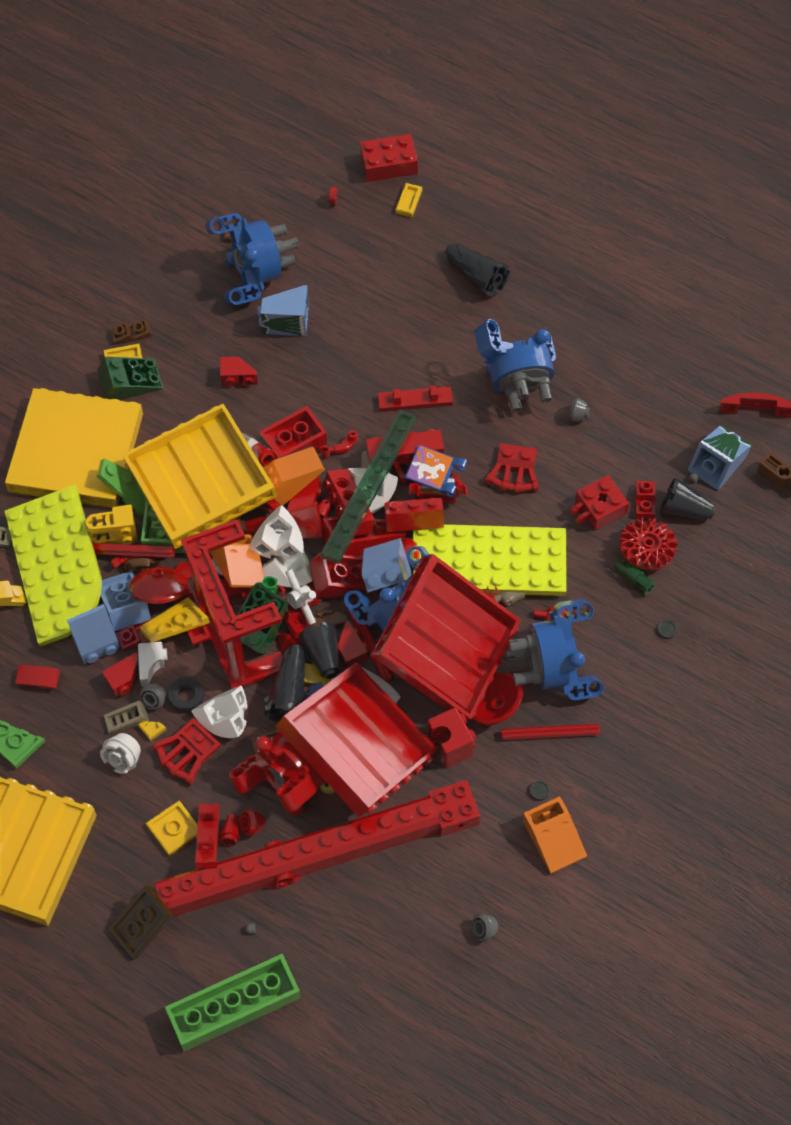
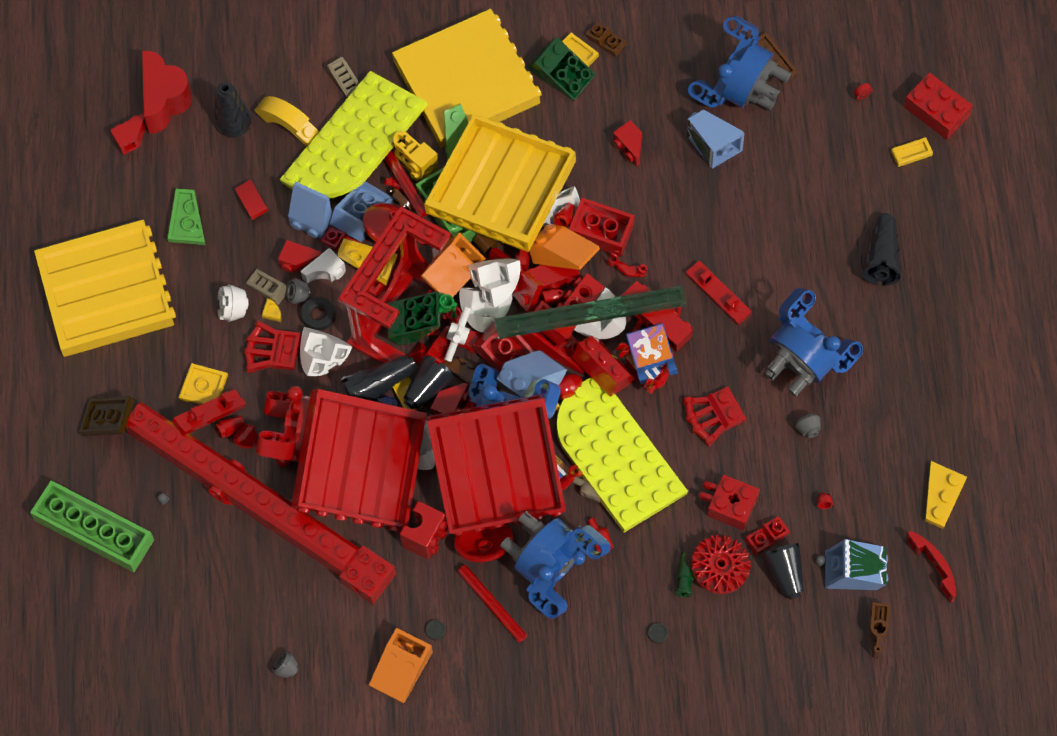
camera: 55 degrees right, 5 degrees up
none -> red hinge [817,493,833,509]
none -> yellow wing [925,461,967,529]

